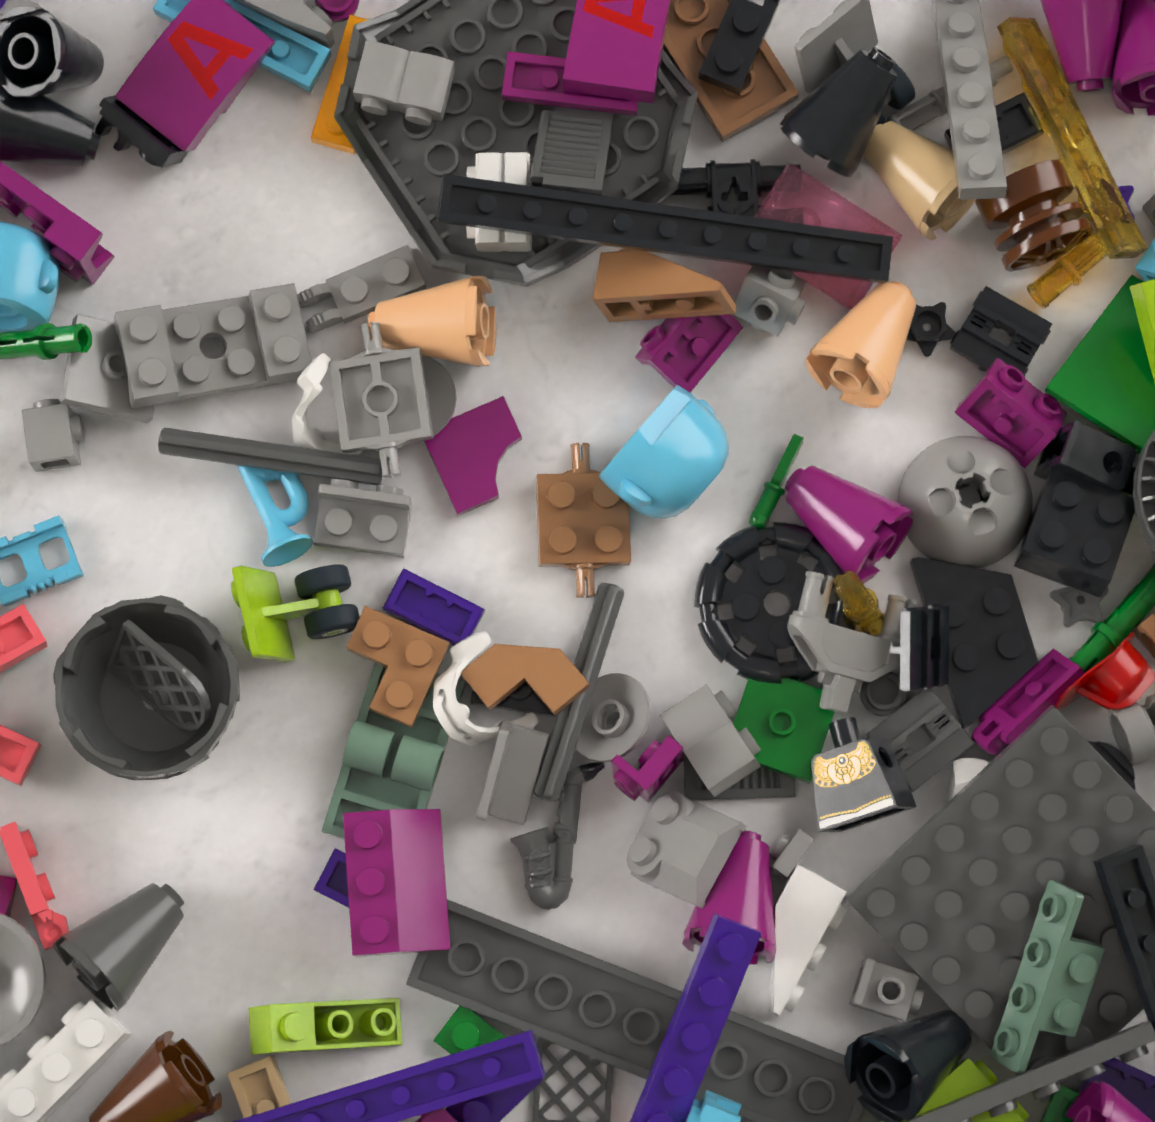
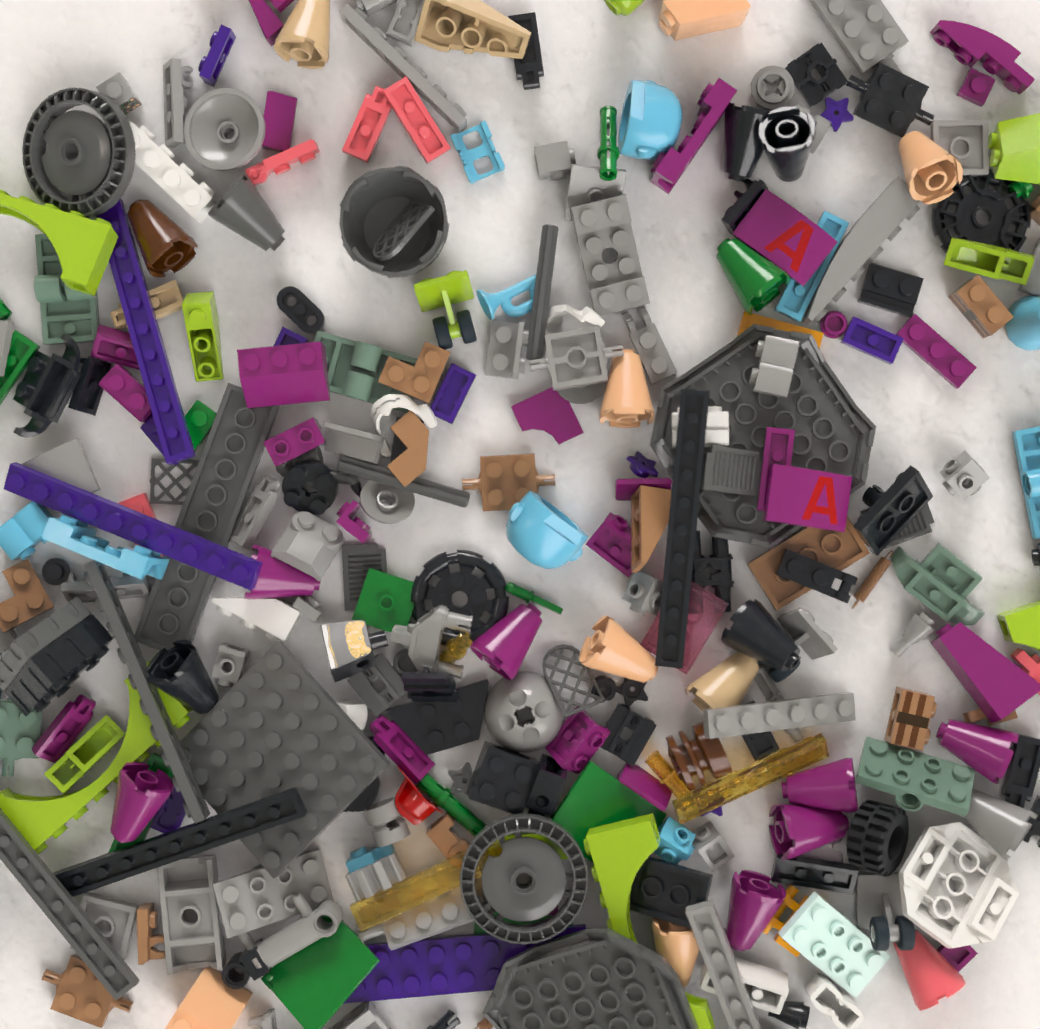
camera: 90 degrees right, 10 degrees up
light grey brick [660,684,761,797] -> none
sand green bracket [990,880,1105,1074] -> none
none -> light grey hinge [230,475,280,550]
none -> magenta bracket [263,418,325,466]
none -> black plate [277,286,325,334]
none -> black plate [282,460,338,515]
none -> dark grey window [542,644,605,719]
none -> black plate [591,675,616,703]
none -> magenta slope [615,478,672,500]
none -> magenta slope [617,763,672,811]
none -> dark purple plate [626,451,658,478]
none -> green cone [716,238,791,315]

